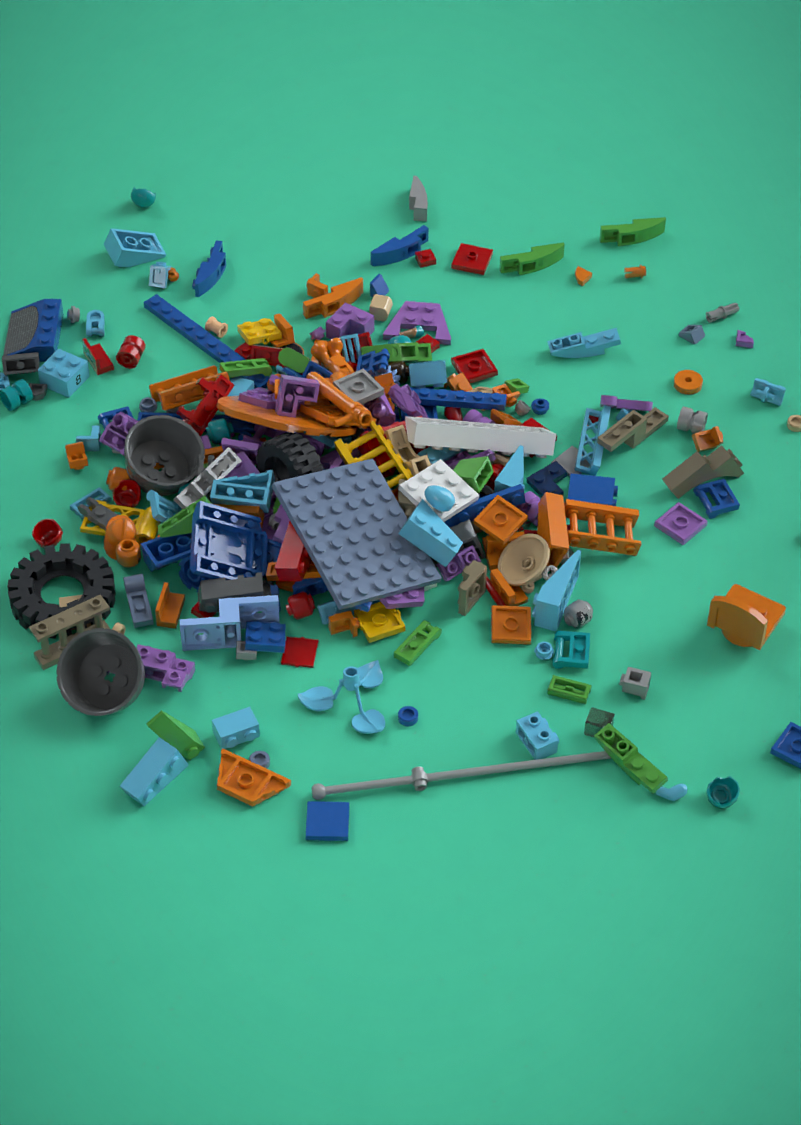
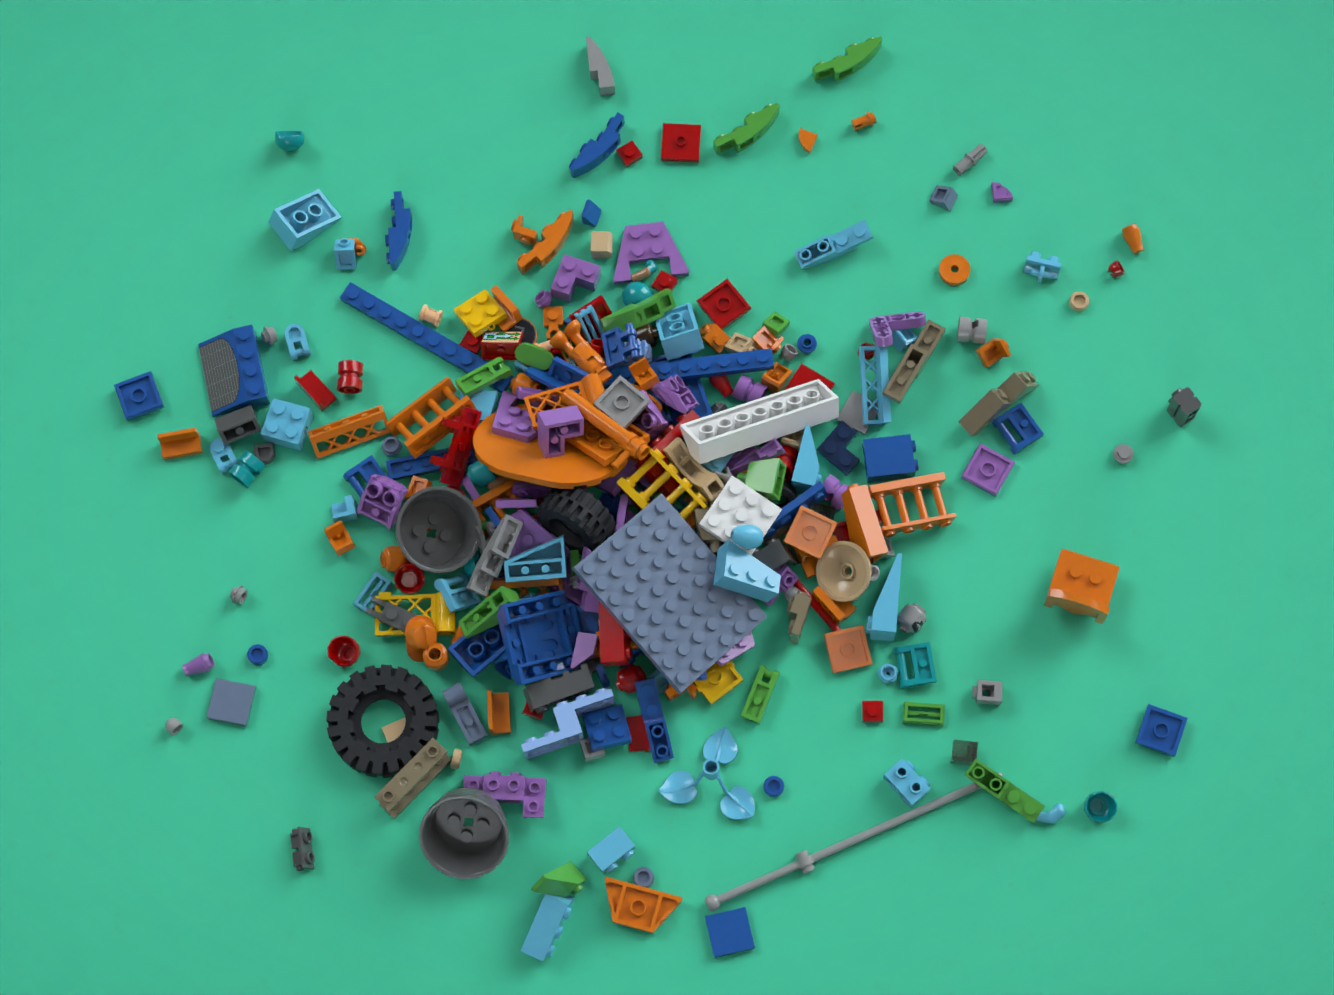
camera: 10 degrees left, 25 degrees up
none -> orange fence [308,405,391,459]
none -> medium lavender tile [570,632,599,670]
none -> blue slope [634,677,674,763]
none -> red plate [862,701,883,722]

